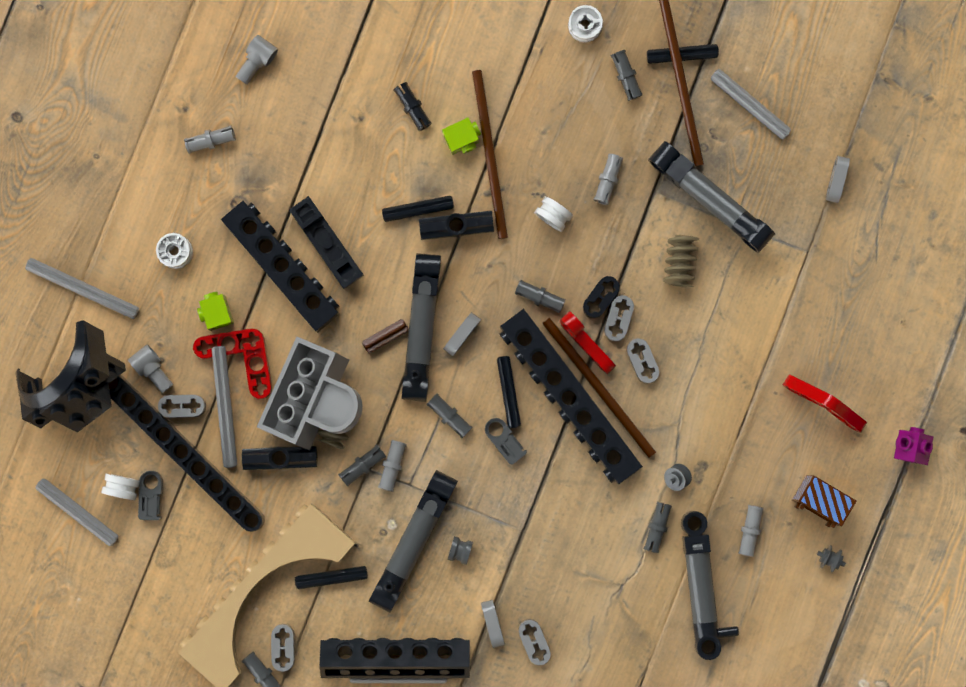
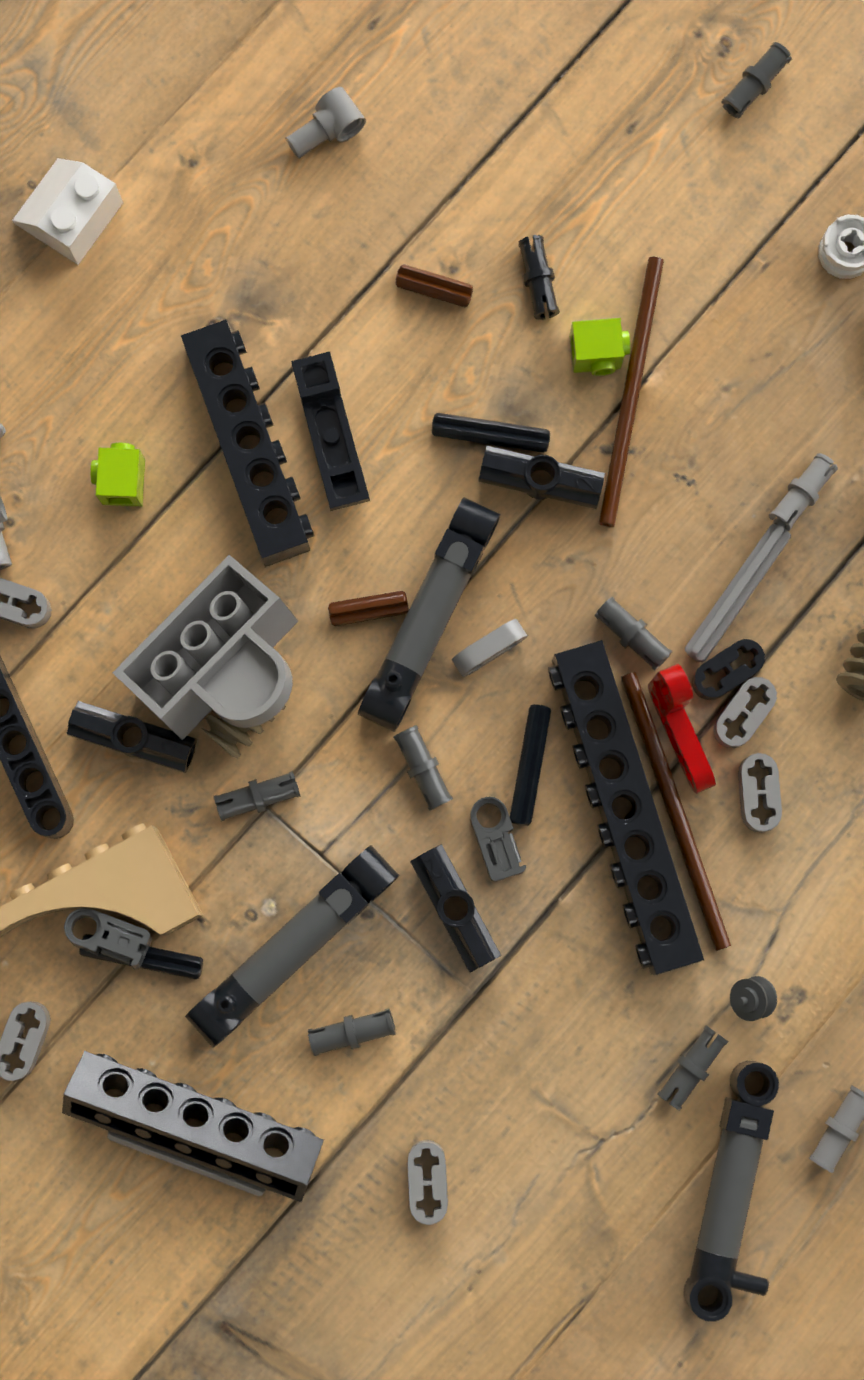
camera: 15 degrees right, 5 degrees down
white wheel [156,233,193,269] -> none
light grey pin [184,125,236,154] -> none
red beam [193,329,272,399] -> none
light grey axle [212,346,237,468] -> none
light grey pin [378,440,407,492] -> none
dark grey wheel [448,536,473,565] -> none
light grey beam [481,600,505,648] -> none
white wheel [534,196,573,232] -> none
none -> white slope [12,158,123,265]
none -> dark grey piece [64,908,152,969]
none -> dark grey pin [308,1008,396,1056]
none -> reddish brown axle [396,264,473,307]
none -> black piece [410,844,502,973]
none -> light grey axle [685,524,791,662]

